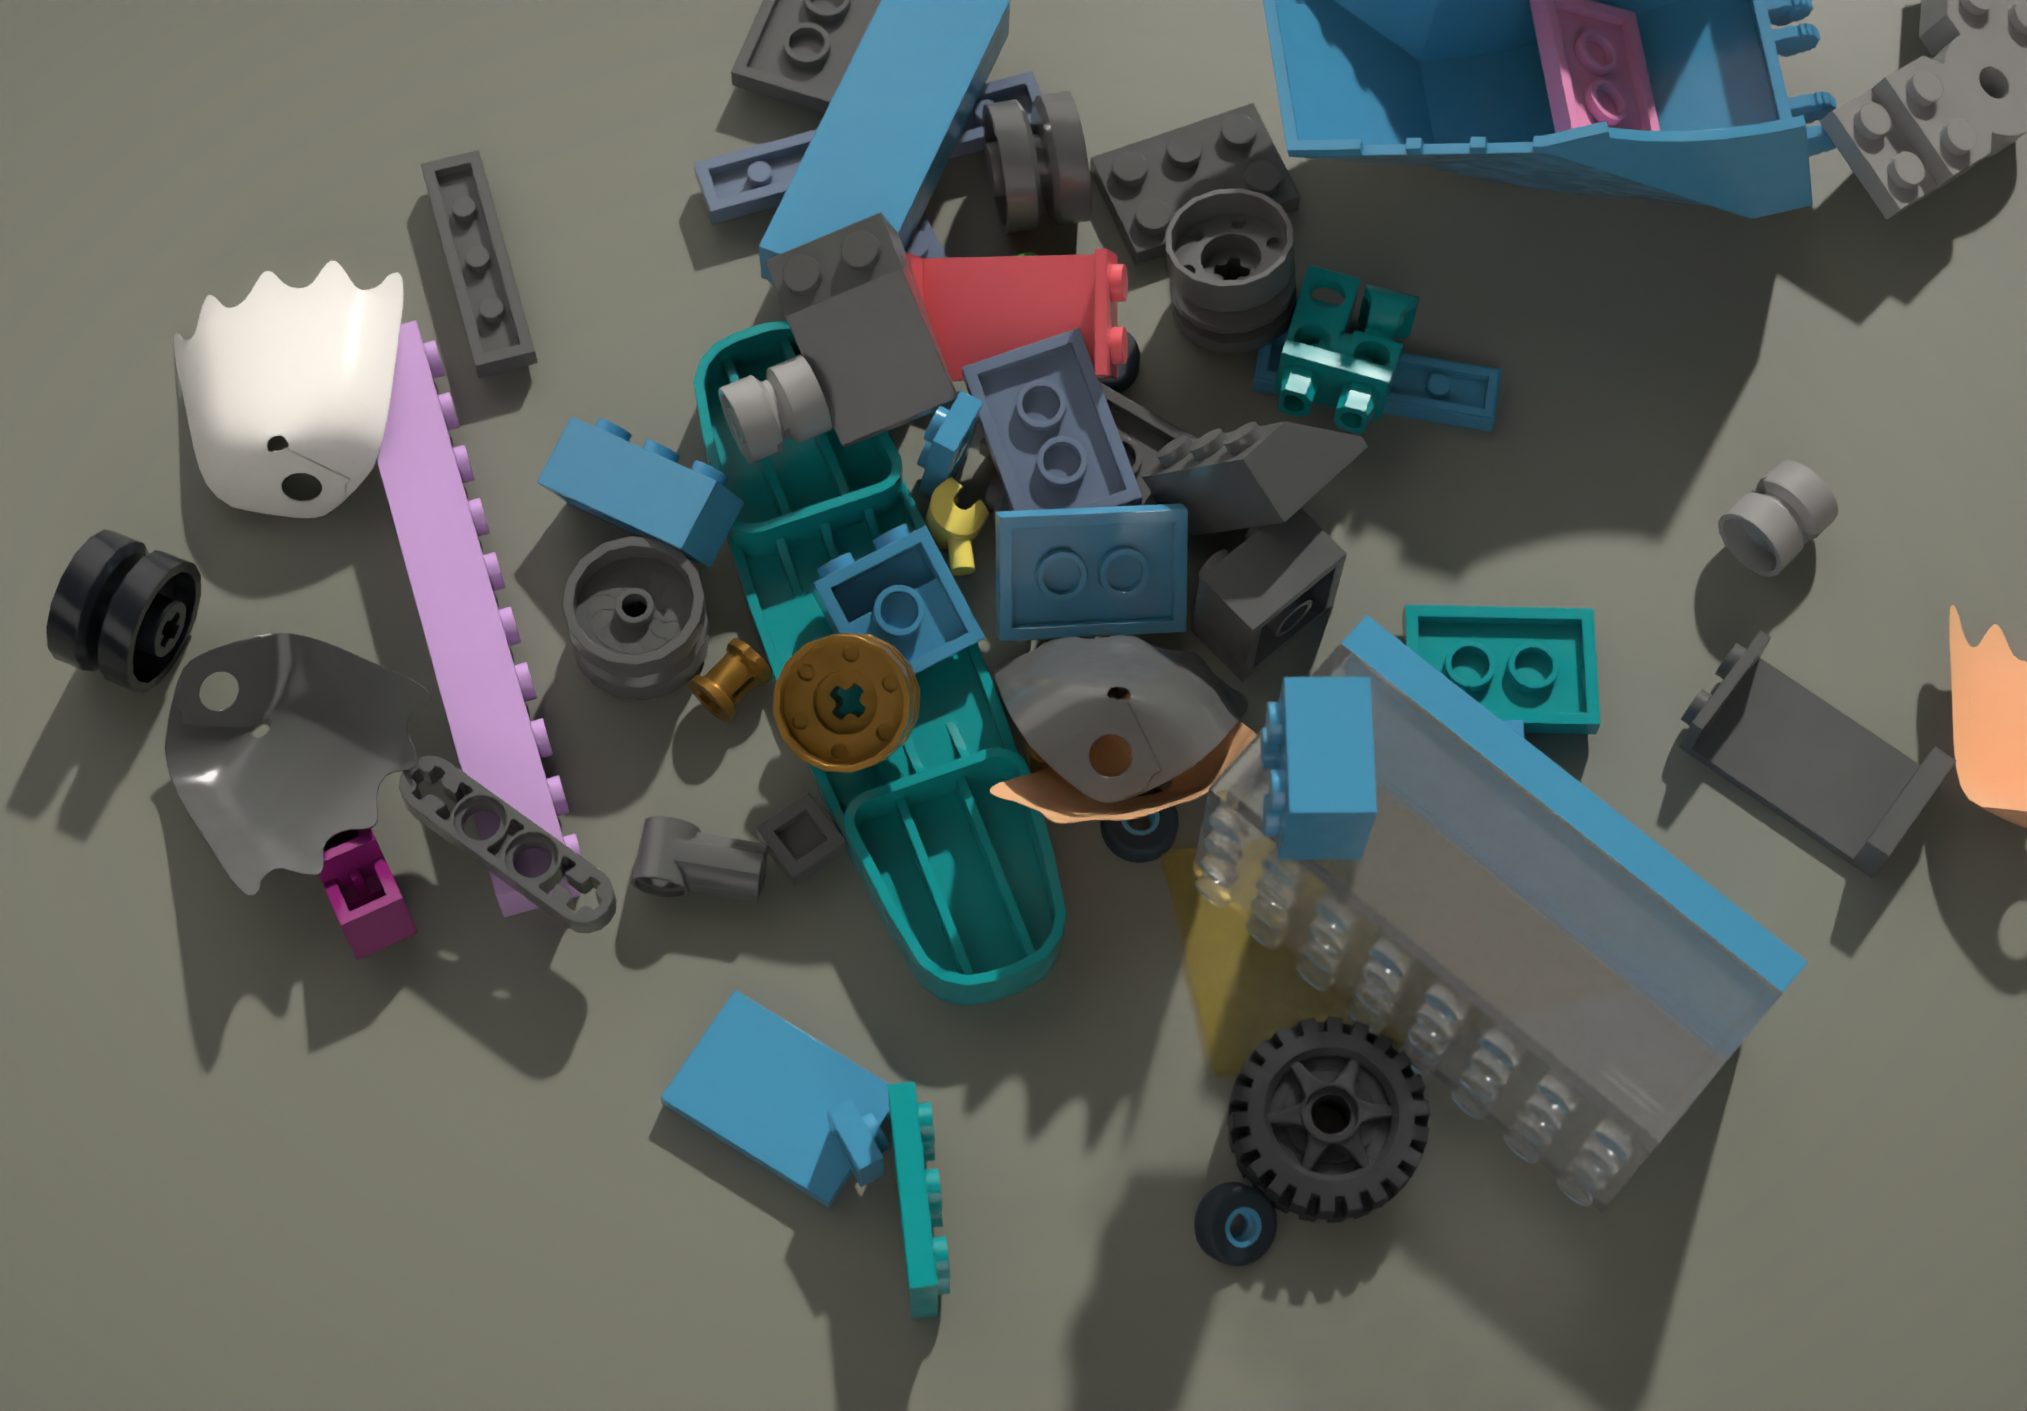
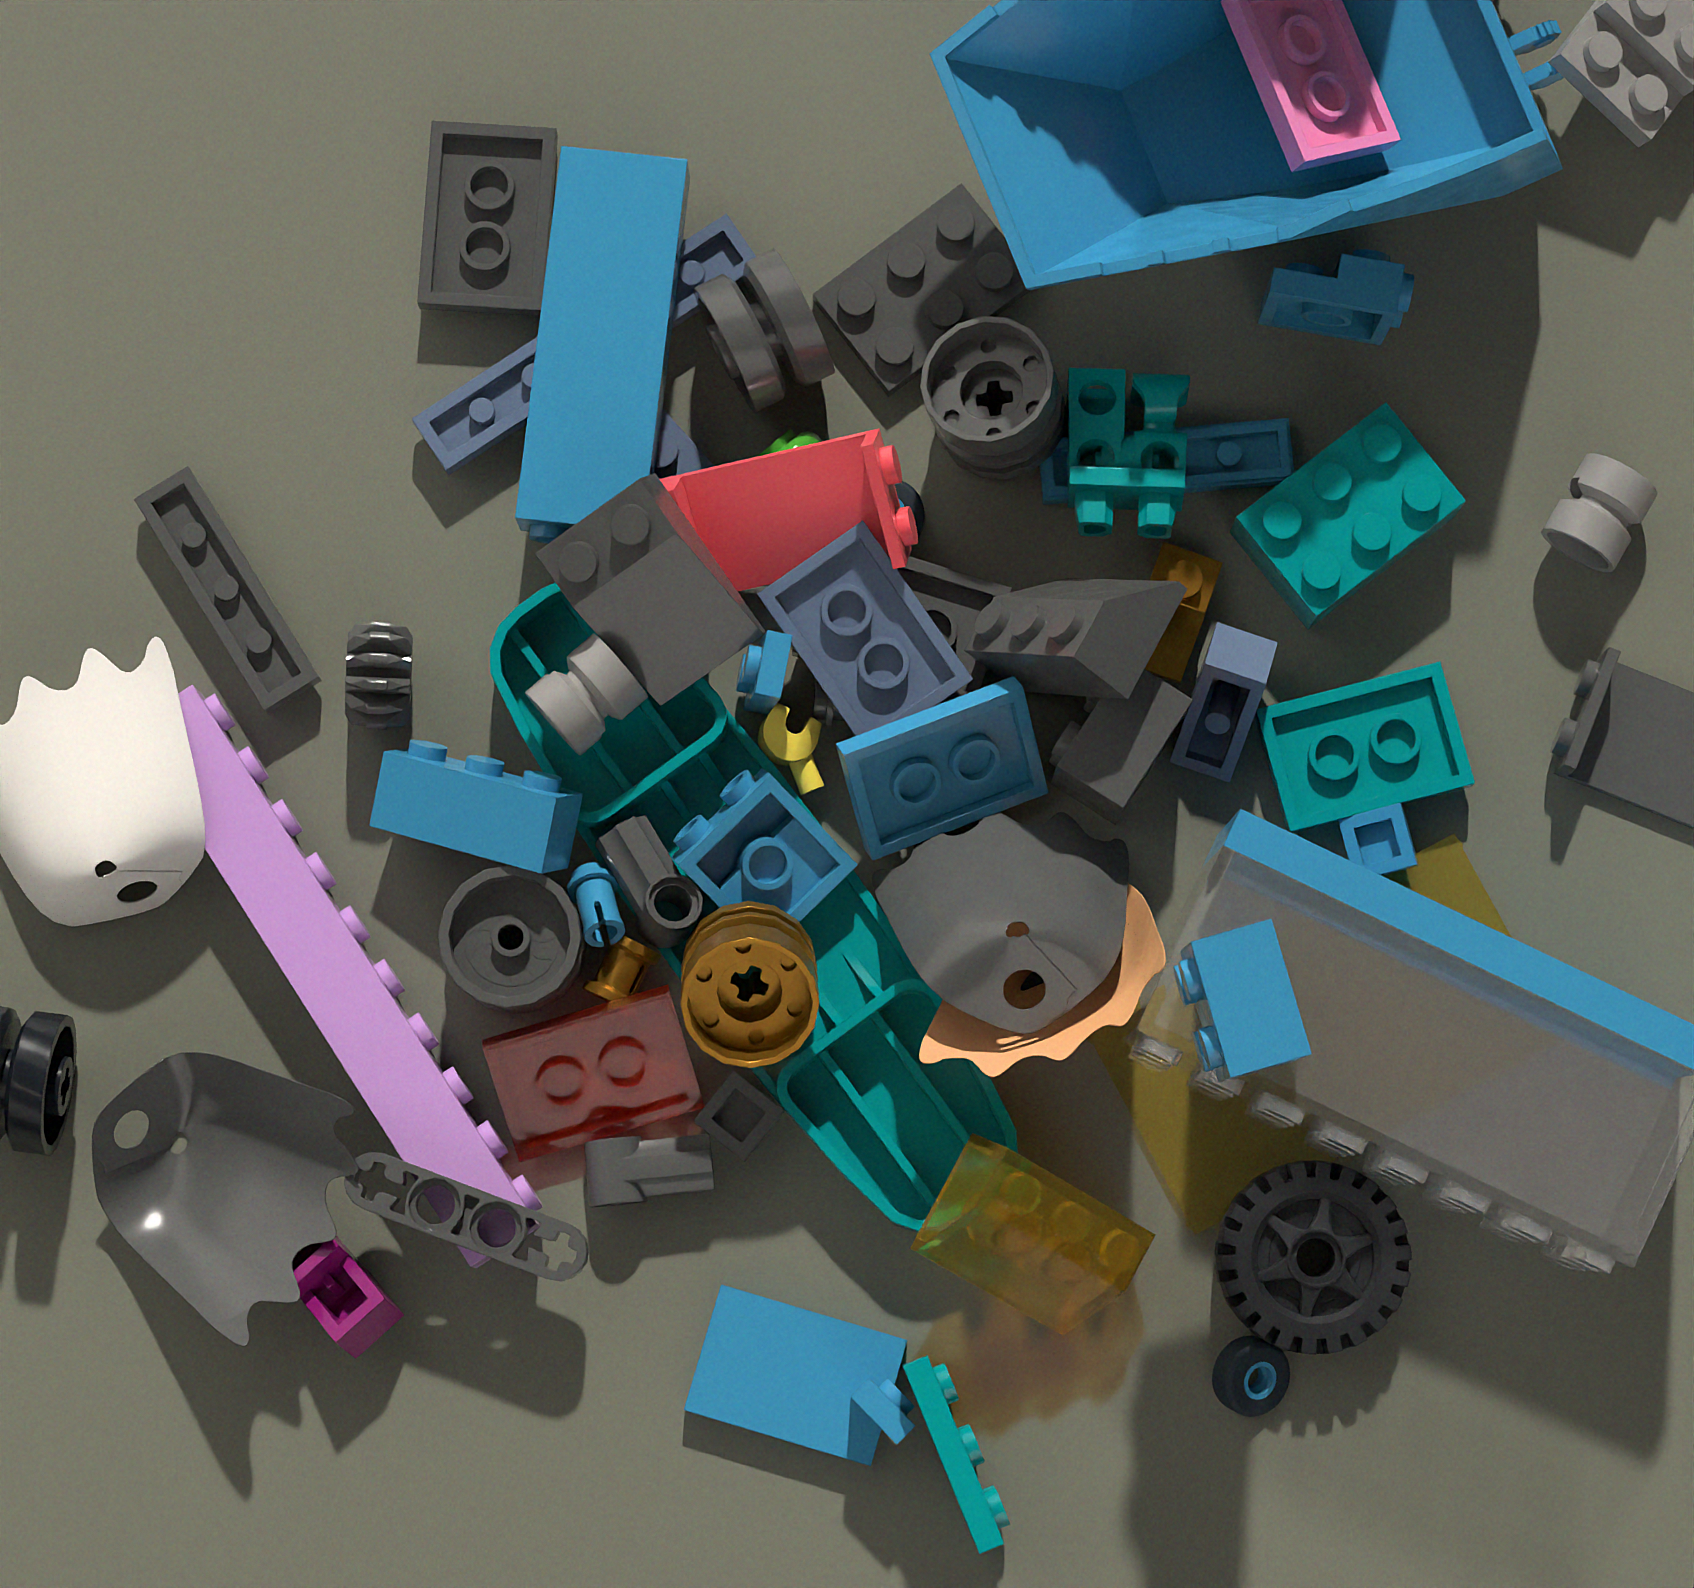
camera: 10 degrees left, 15 degrees up
none -> dark grey gear [345,621,413,730]
none -> clear red tile [482,984,705,1163]
none -> dark azure pin [567,862,625,947]
none -> dark grey piece [595,815,703,948]
none -> clear yellow slope [910,1133,1156,1335]
none -> pearl gold slope [1145,542,1223,684]
none -> sand blue slope [1170,622,1278,783]
none -> teal brick [1230,402,1466,630]
none -> dark azure plate [1258,249,1414,346]

